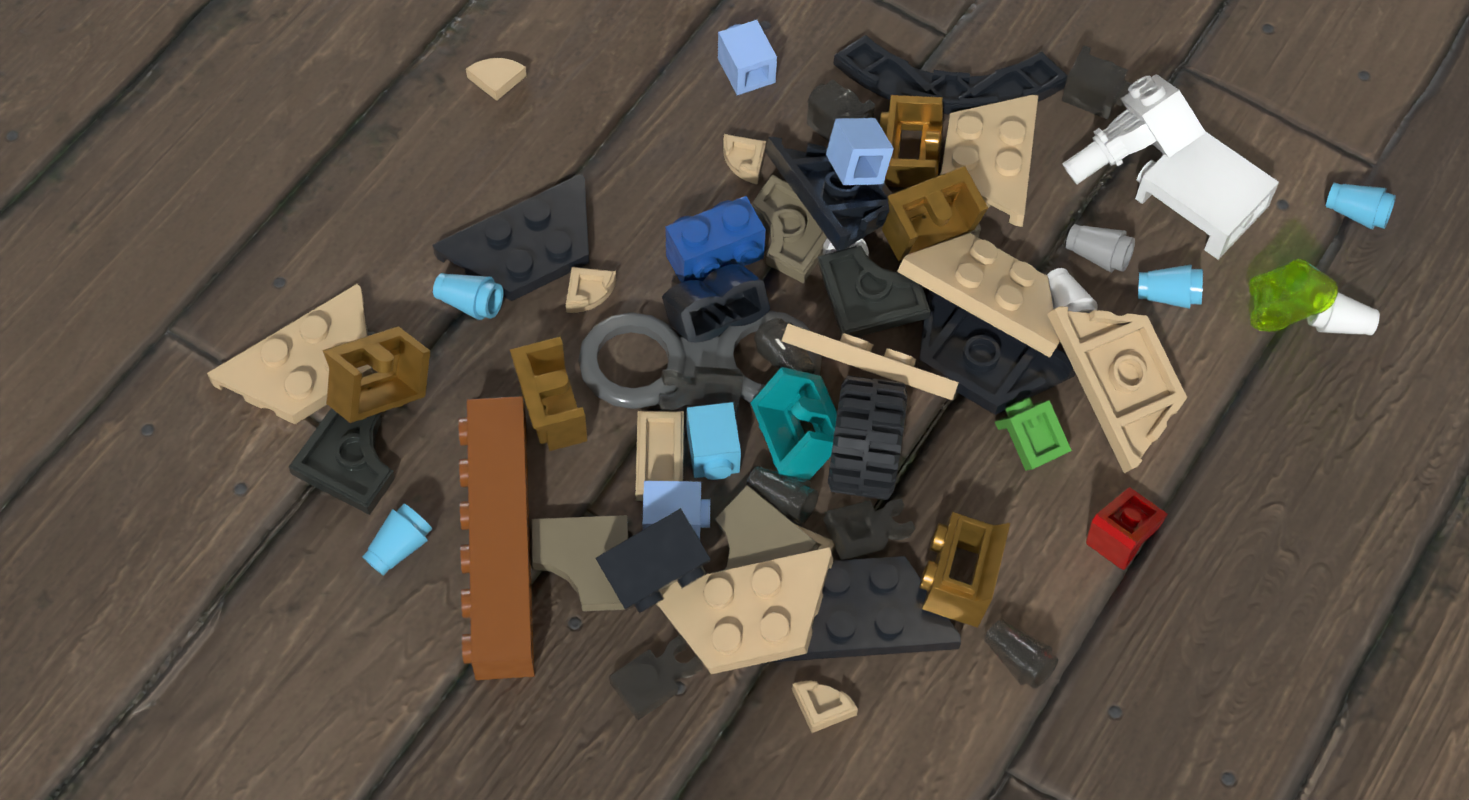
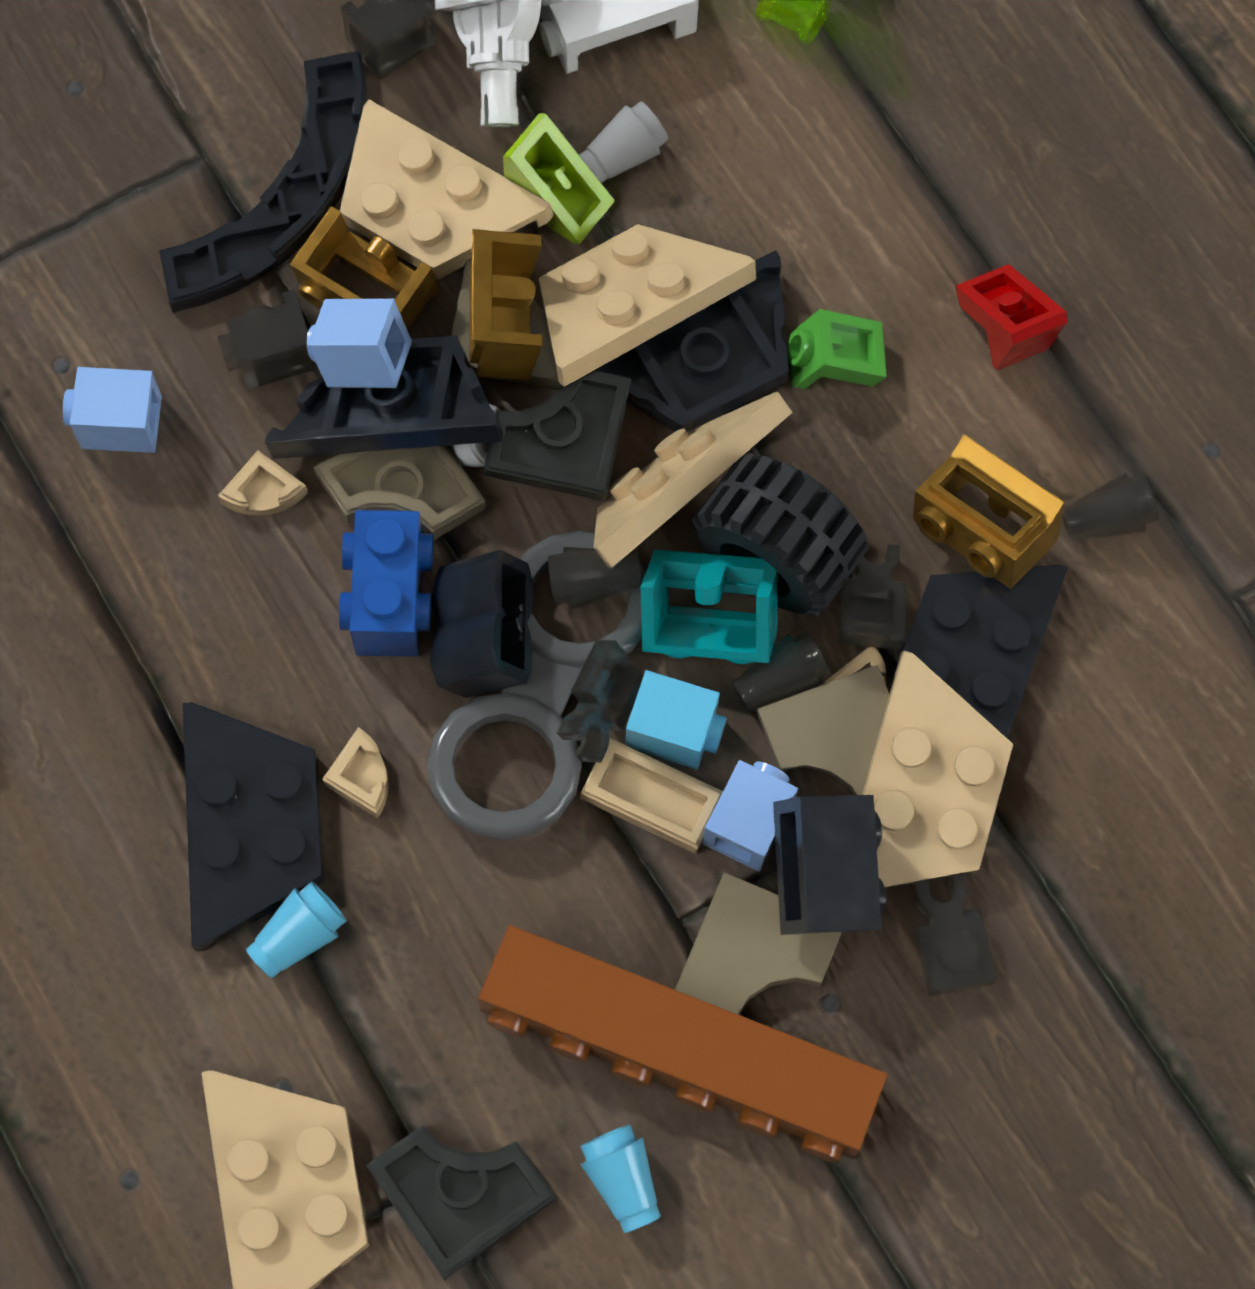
camera: 65 degrees left, 10 degrees up
pearl gold window [323,326,430,423] -> none
pearl gold window [510,337,587,451] -> none
tan tile [792,680,858,733] -> none
white cone [1046,268,1098,313] -> none
tan wing [1047,306,1187,473] -> none
medium azure cone [1138,264,1203,309] -> none
none -> lime slope [503,113,615,244]

